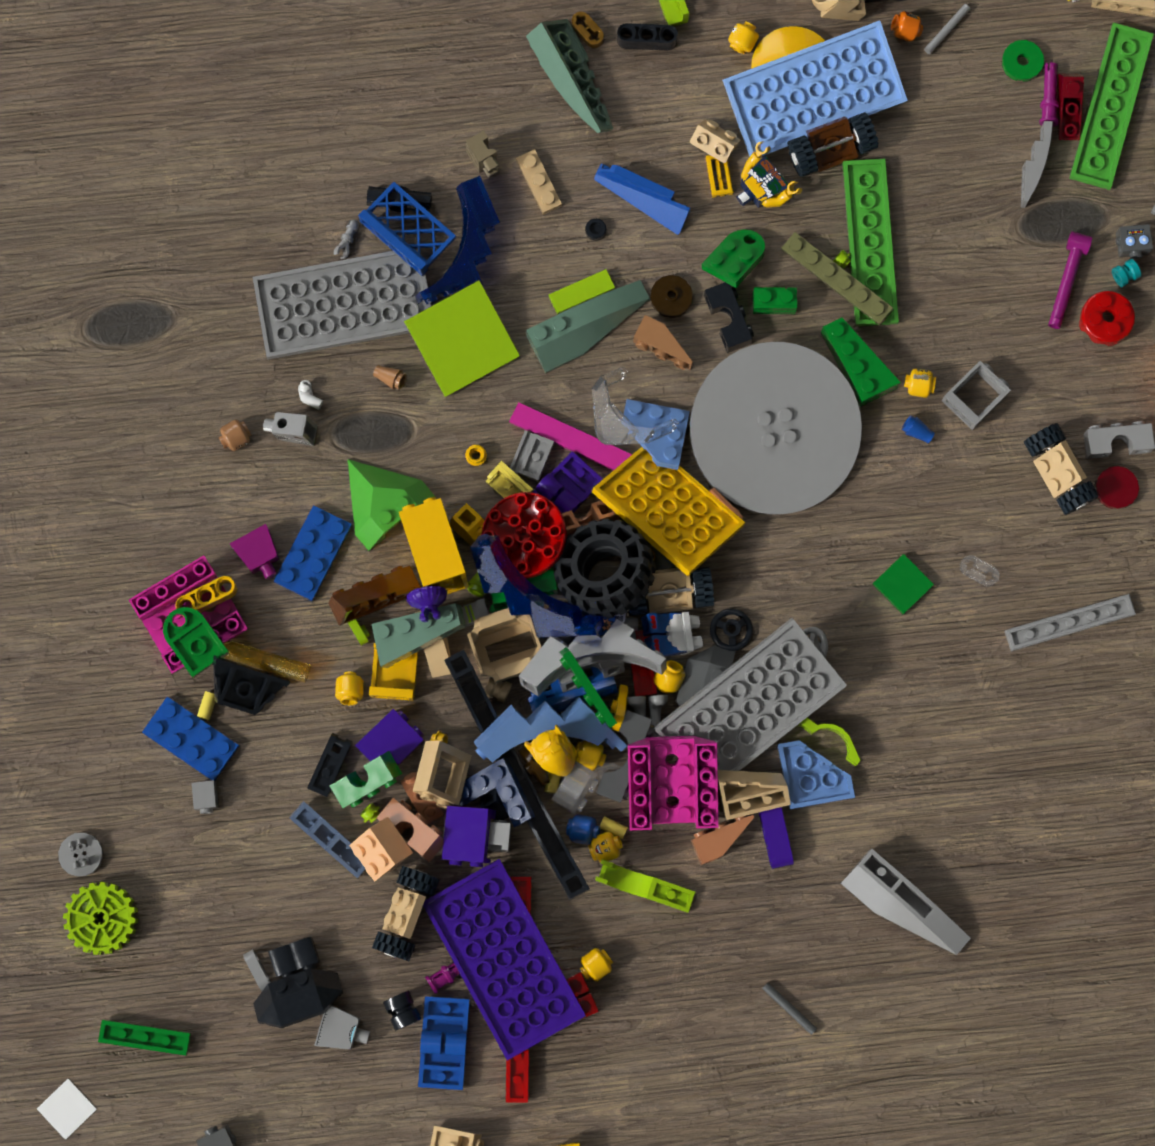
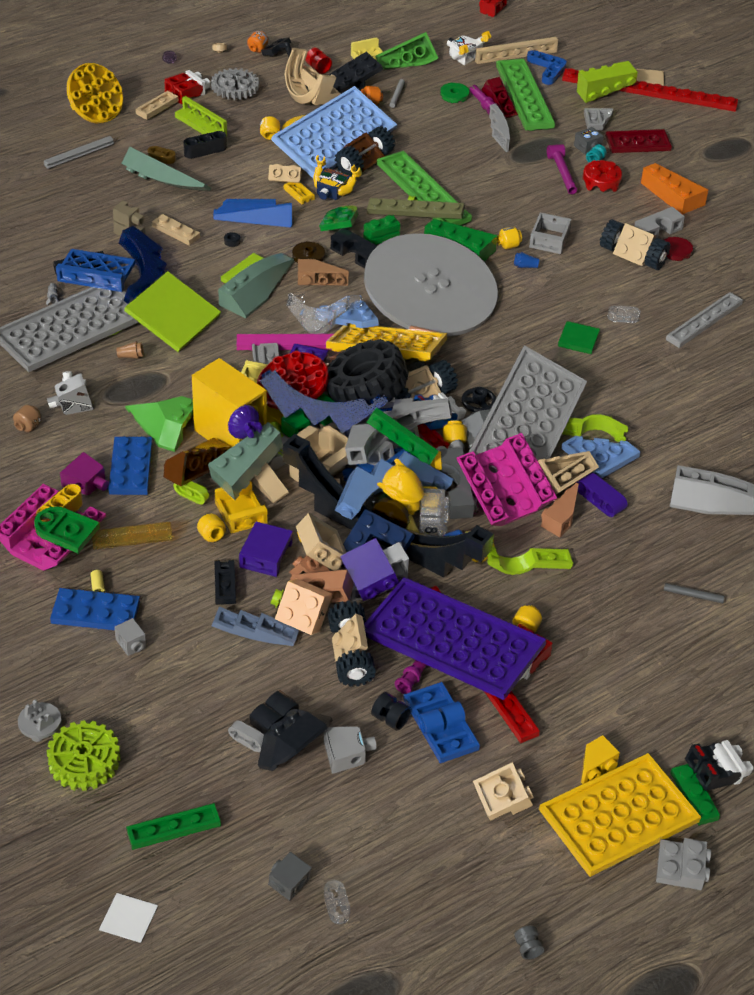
camera: 30 degrees left, 35 degrees down
black wing [213,655,290,715] -> none
arch [330,751,402,808] -> none

